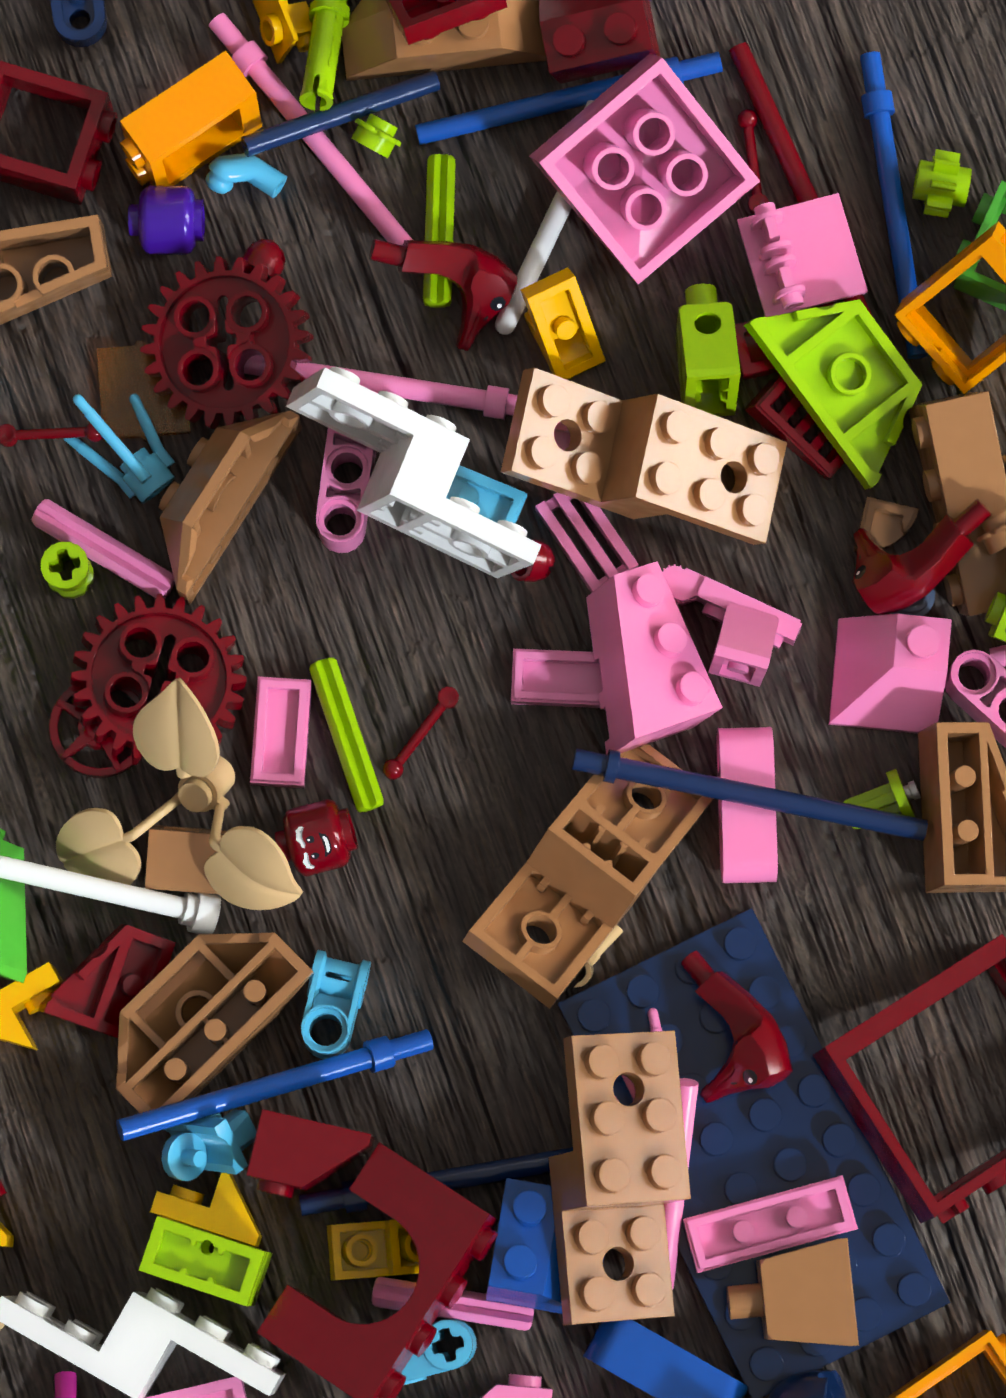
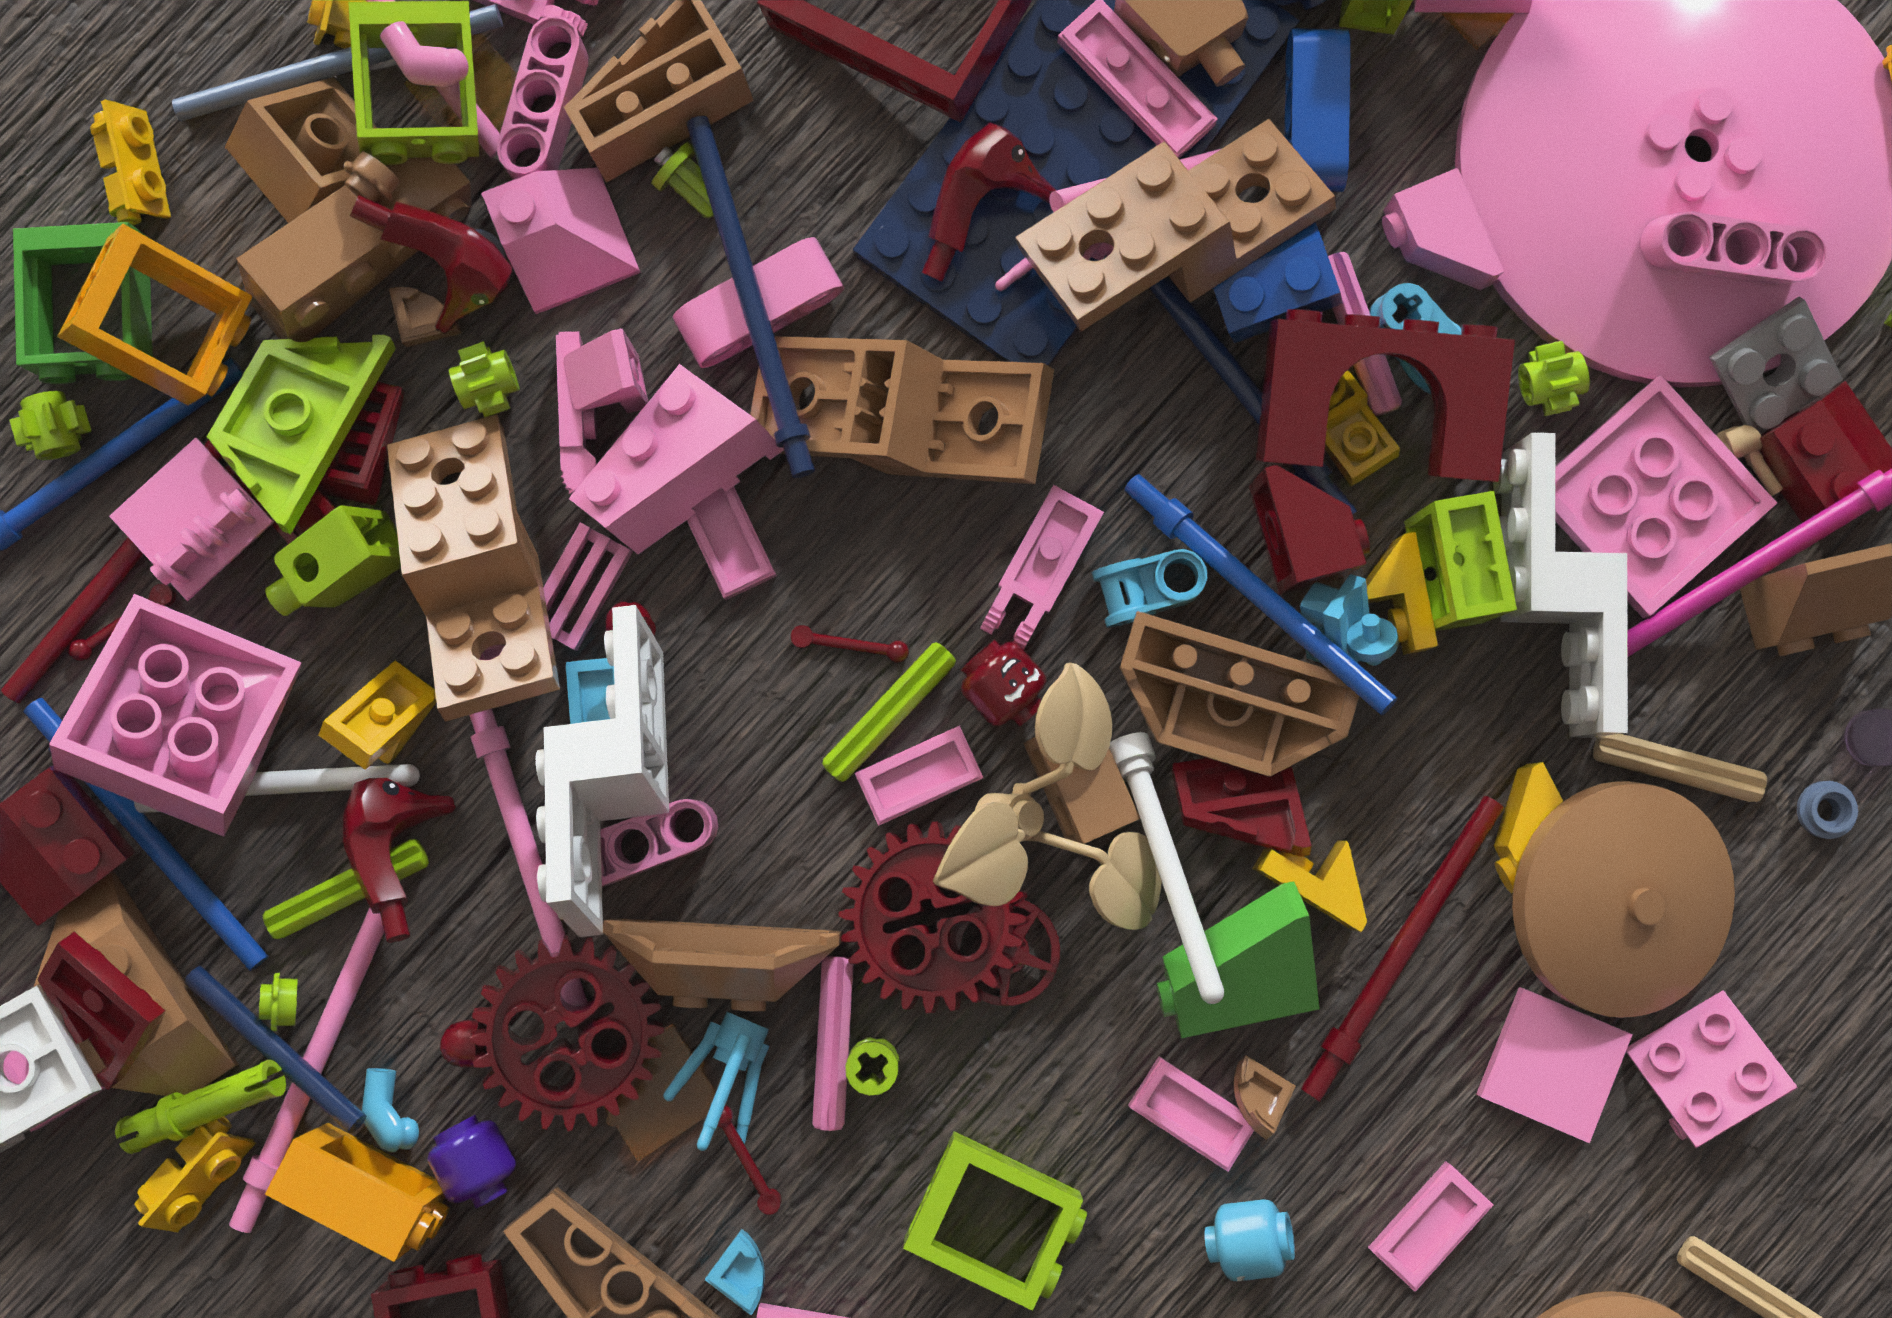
camera: 115 degrees left, 5 degrees up
none -> lime gear [449,341,520,417]
none -> bright pink hinge [980,485,1104,650]

